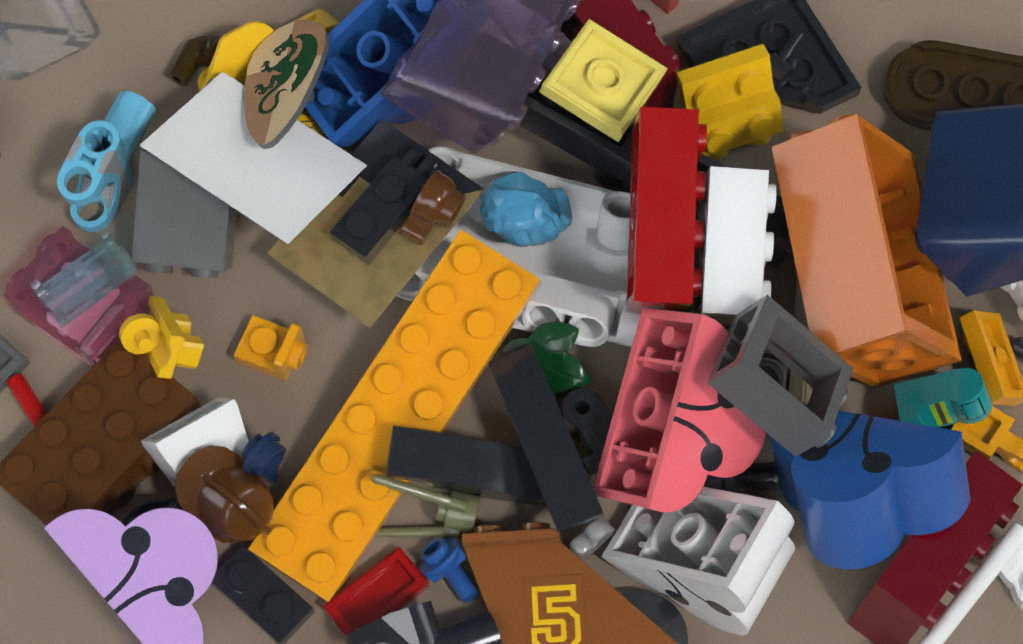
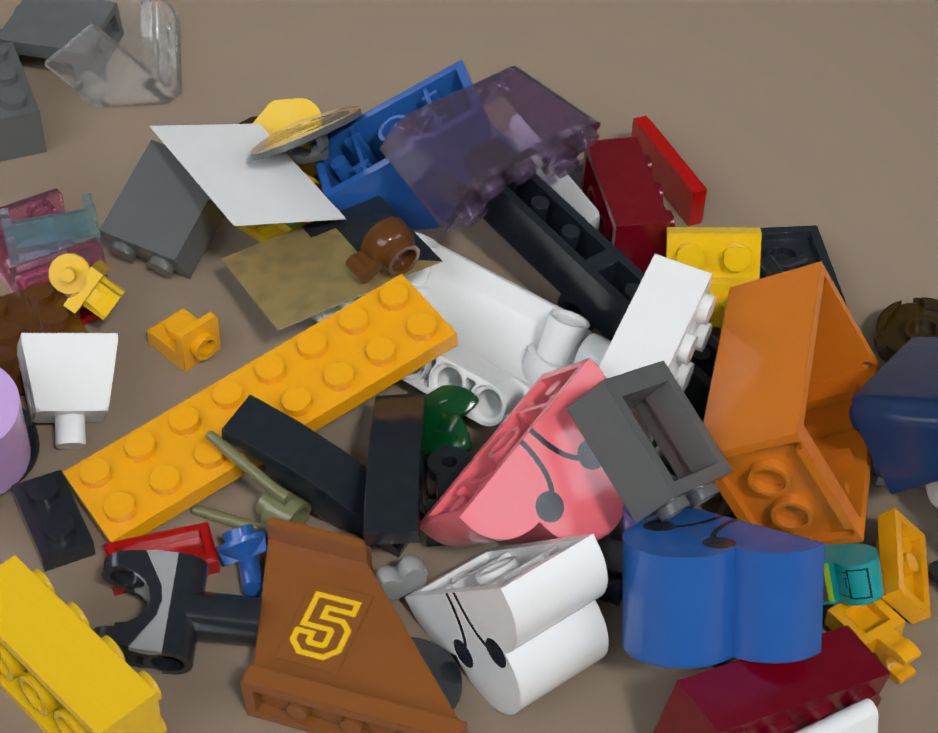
camera: 20 degrees right, 25 degrees down
medium azure connector [57,90,156,232] -> none
reddish brown piece [174,445,274,543] -> none
dark blue plate [241,431,286,484] -> none
black hinge [329,146,439,265] -> none
dark azure hair [480,172,572,247] -> none
light yellow plate [539,19,668,143] -> none
red brick [626,107,707,312] -> none

